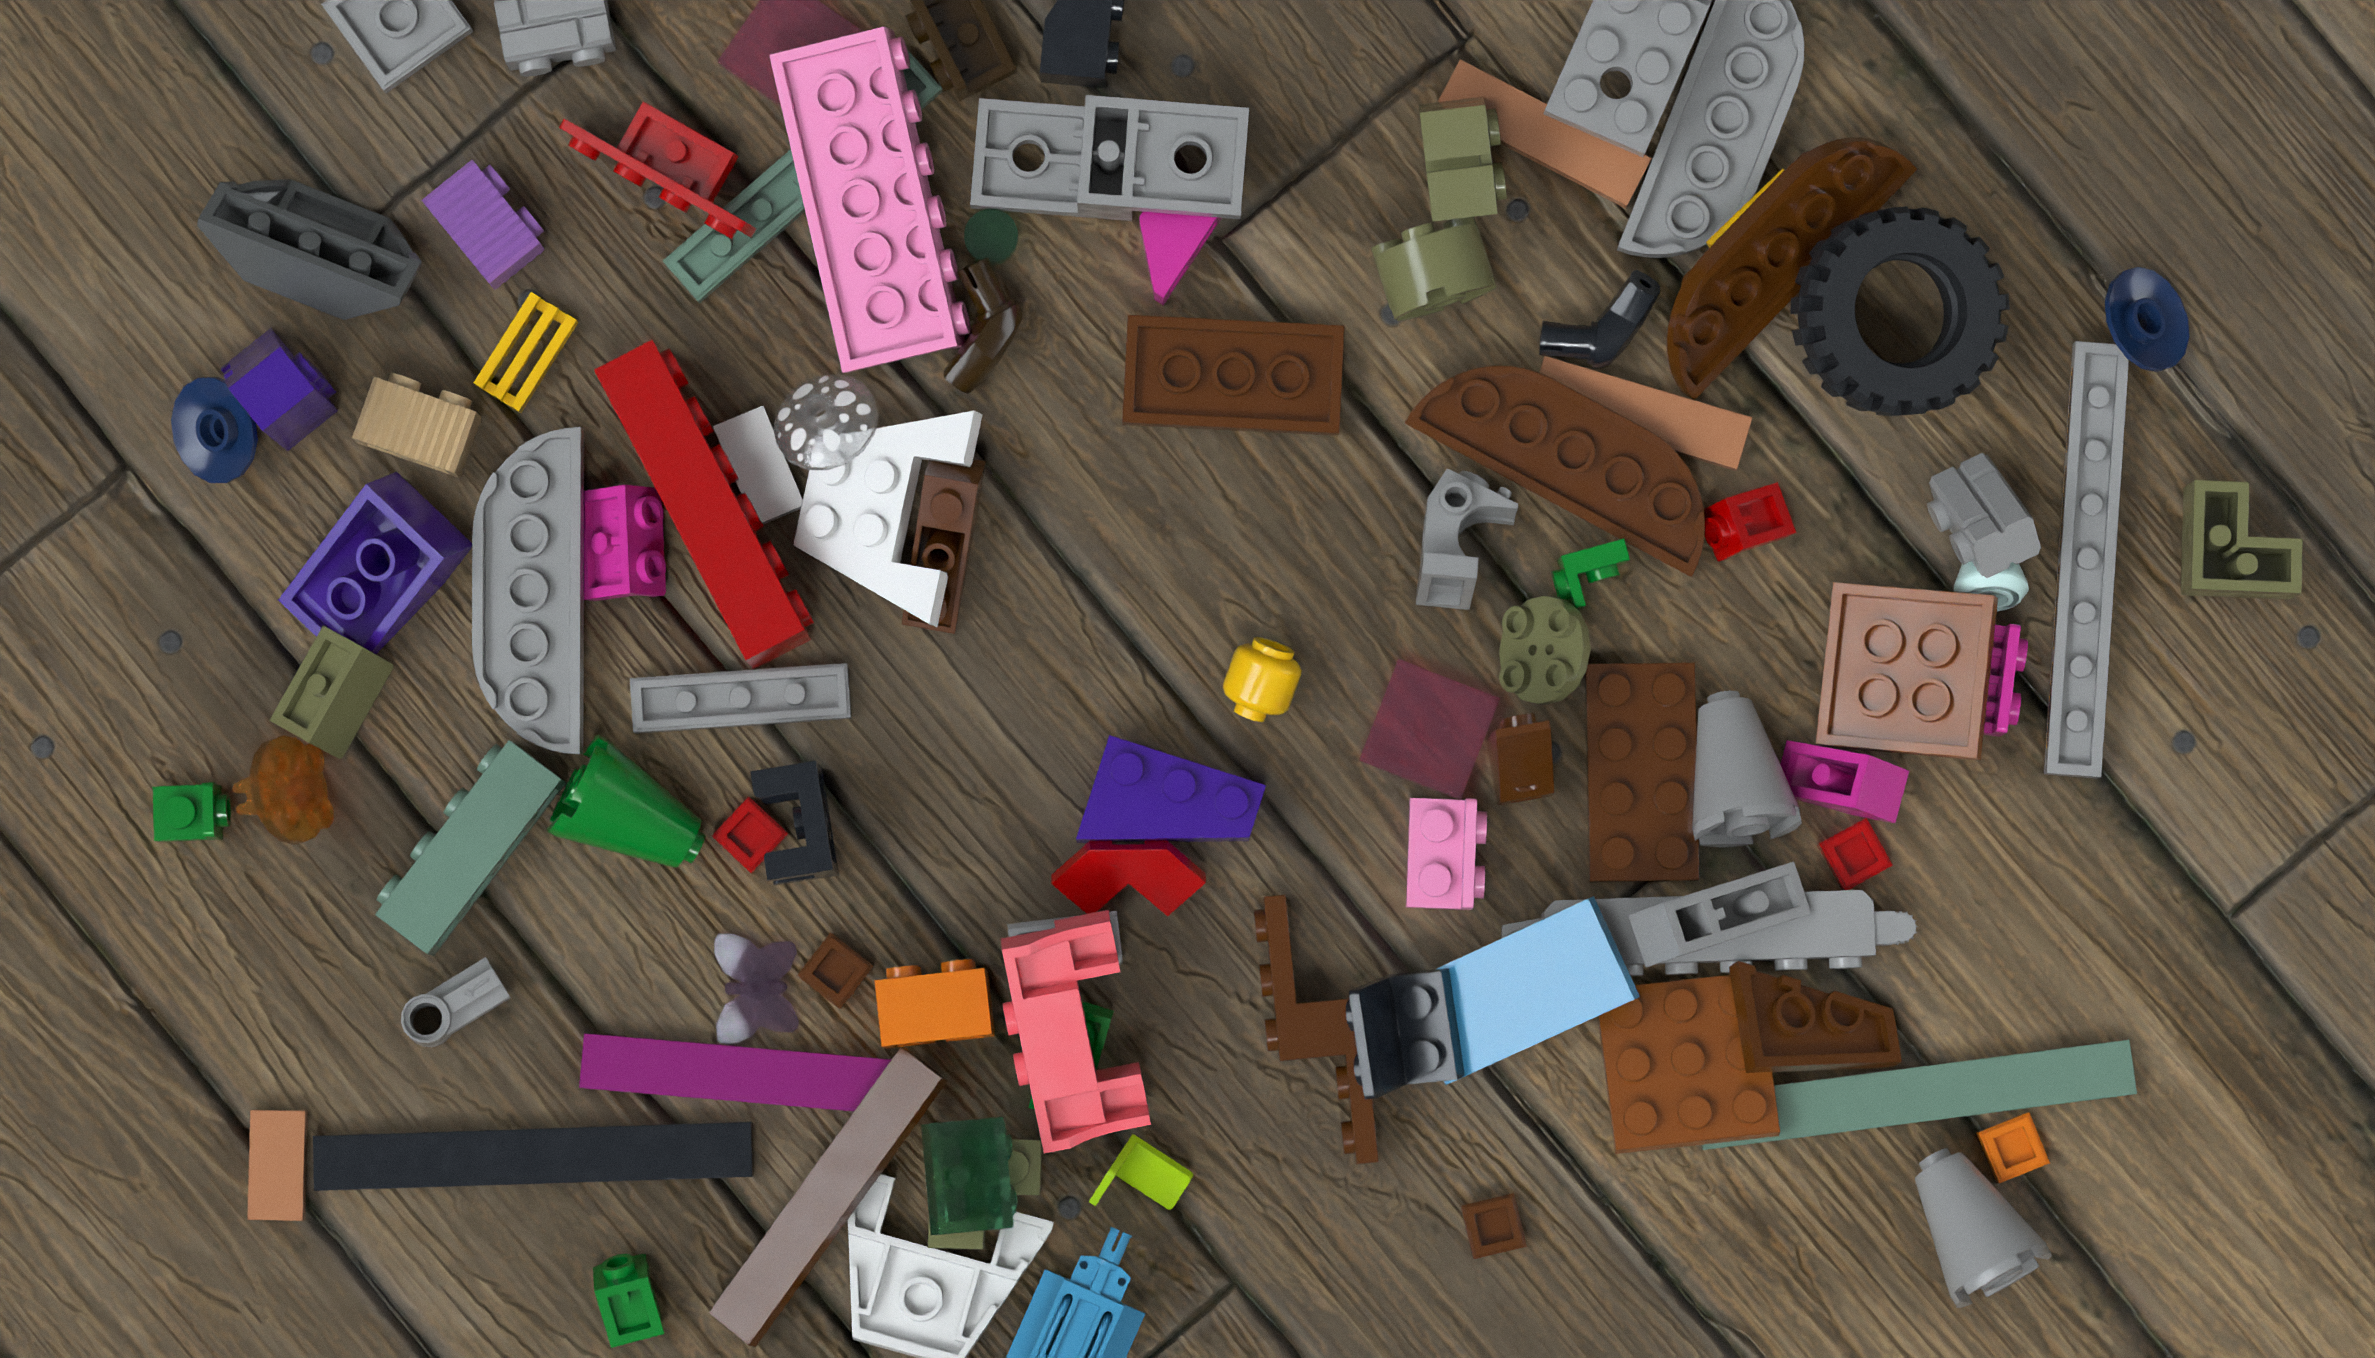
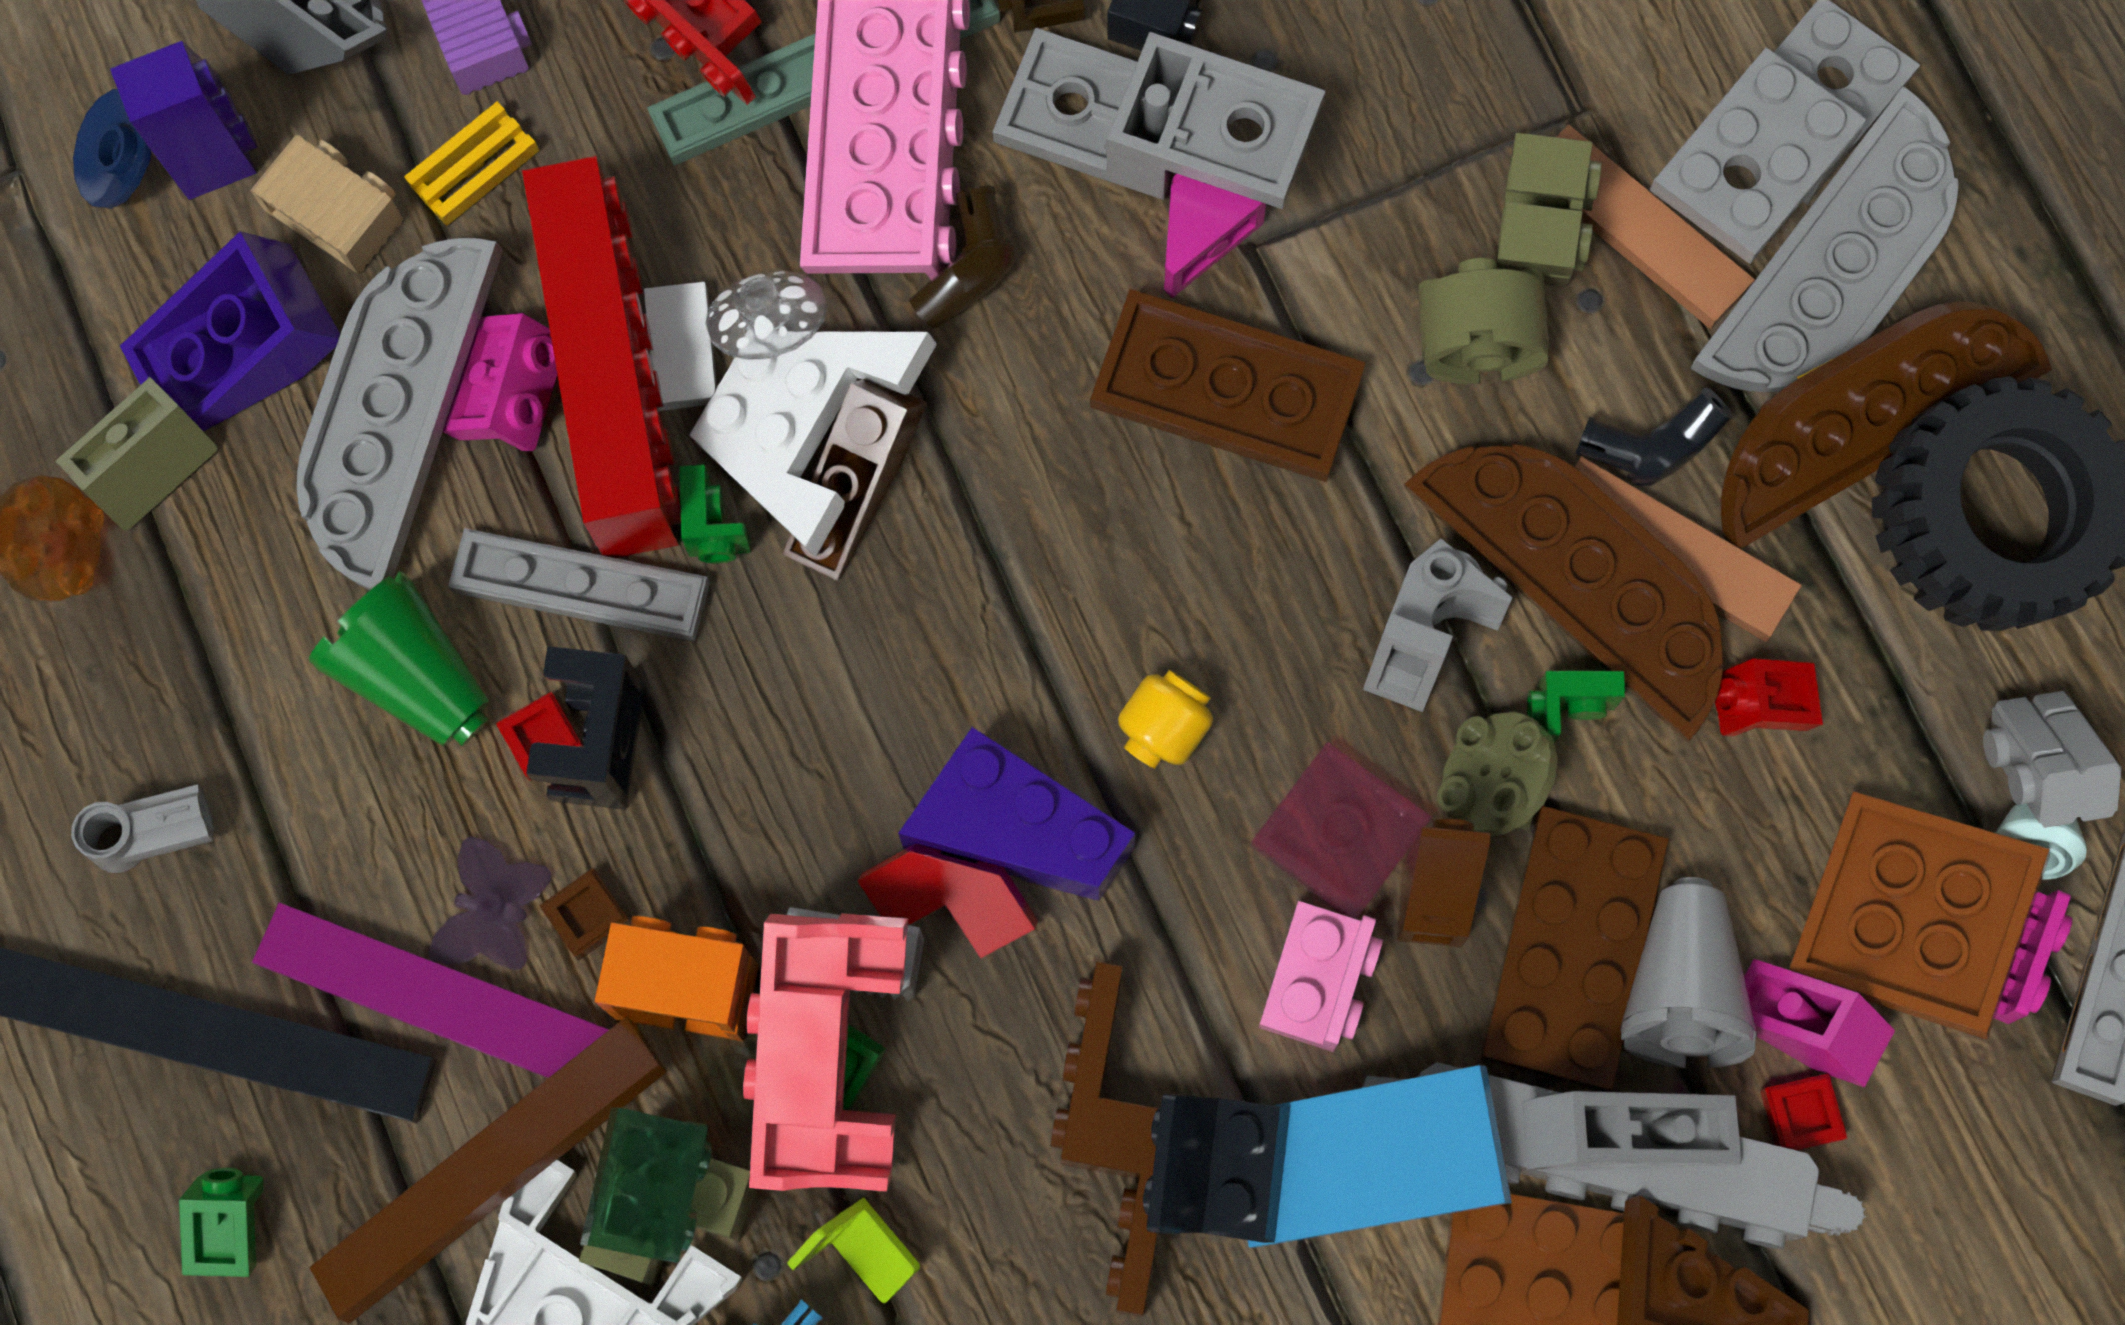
camera: 20 degrees right, 10 degrees down
sand green brick [375,740,566,956] -> none
clear green tile [964,209,1019,265] -> none
none -> green bracket [679,465,751,564]

